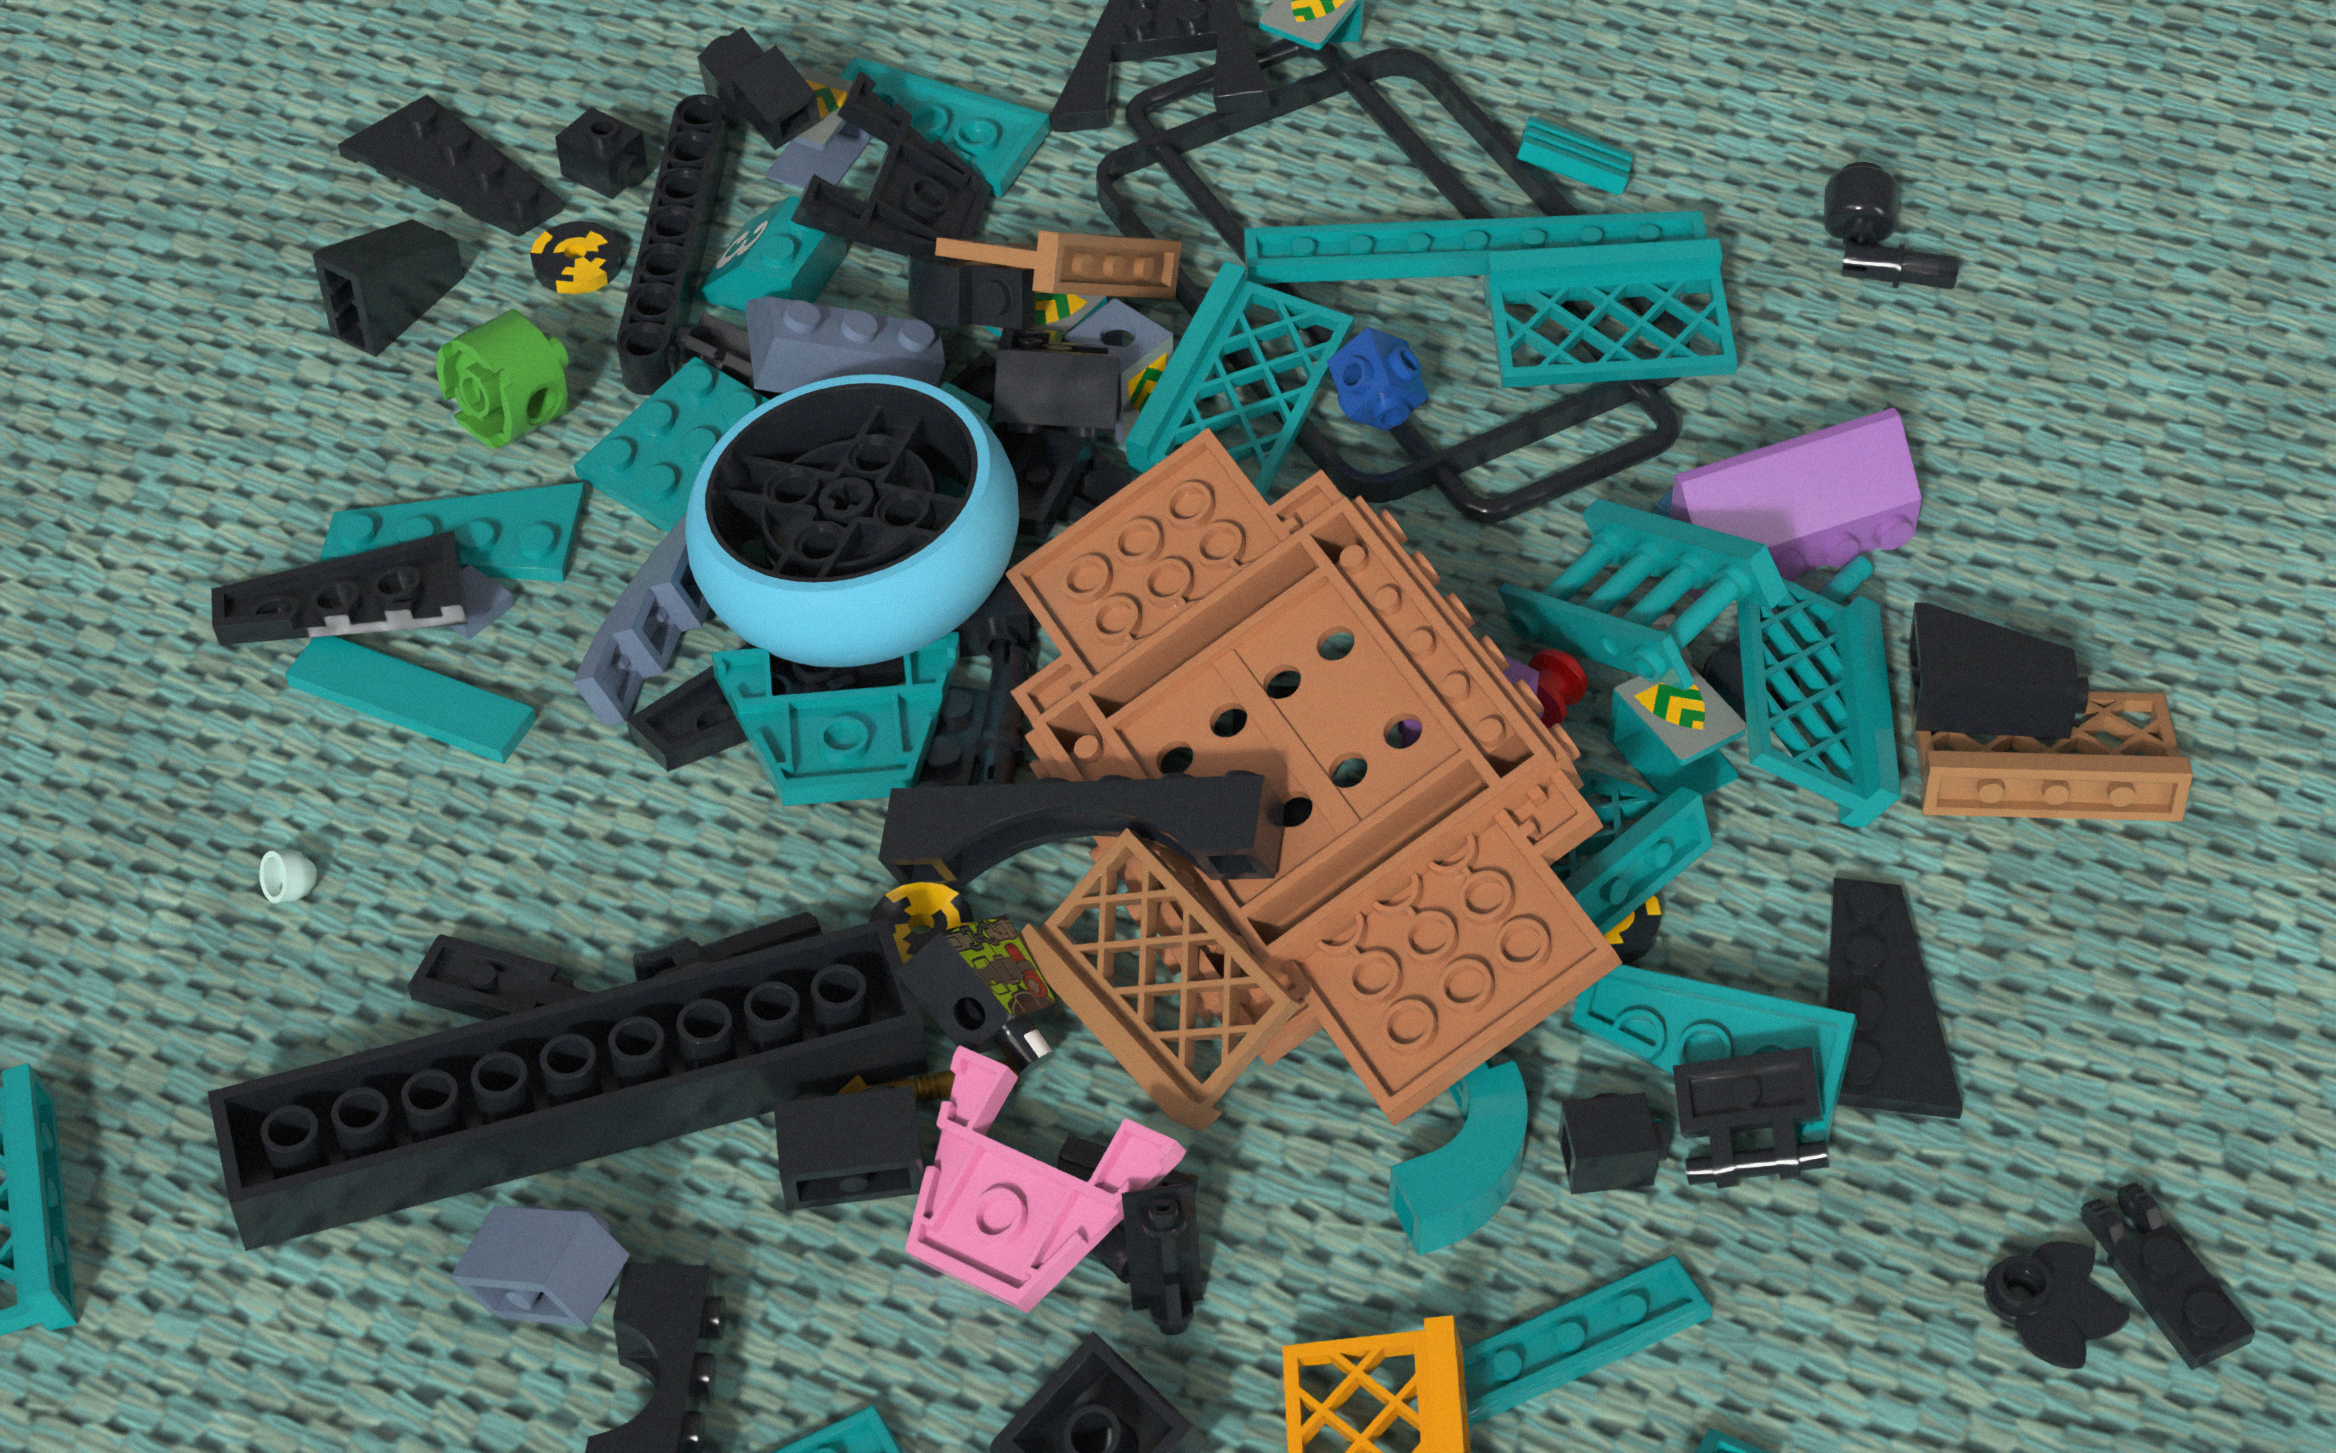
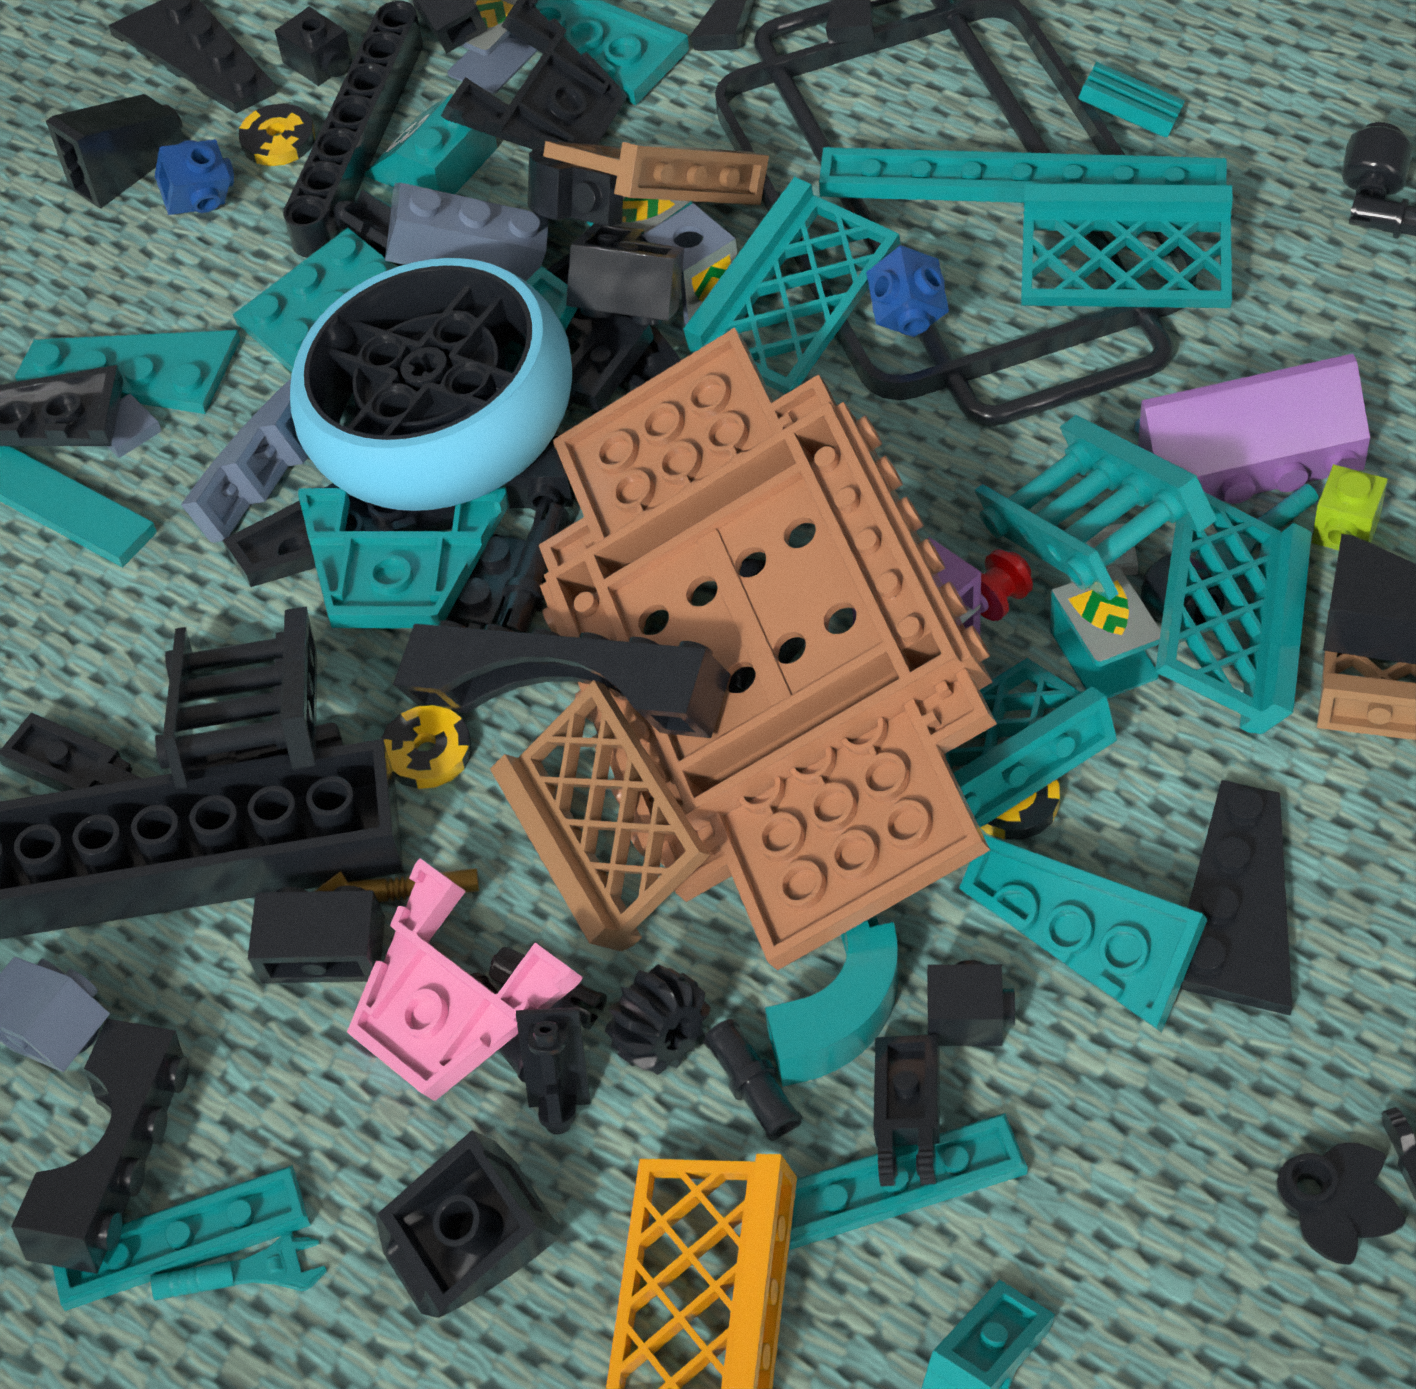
camera: 15 degrees right, 5 degrees up
bright green brick [436,309,570,449] -> none
black torso [896,915,1056,1076] -> none
black plate [1673,1047,1830,1189] -> none
none -> blue brick [155,139,234,215]
none -> black fence [155,606,317,789]
none -> black gear [605,964,711,1075]
none -> black pin [703,1019,803,1141]
none -> black hinge [873,1034,940,1187]
none -> lime brick [1311,464,1388,550]

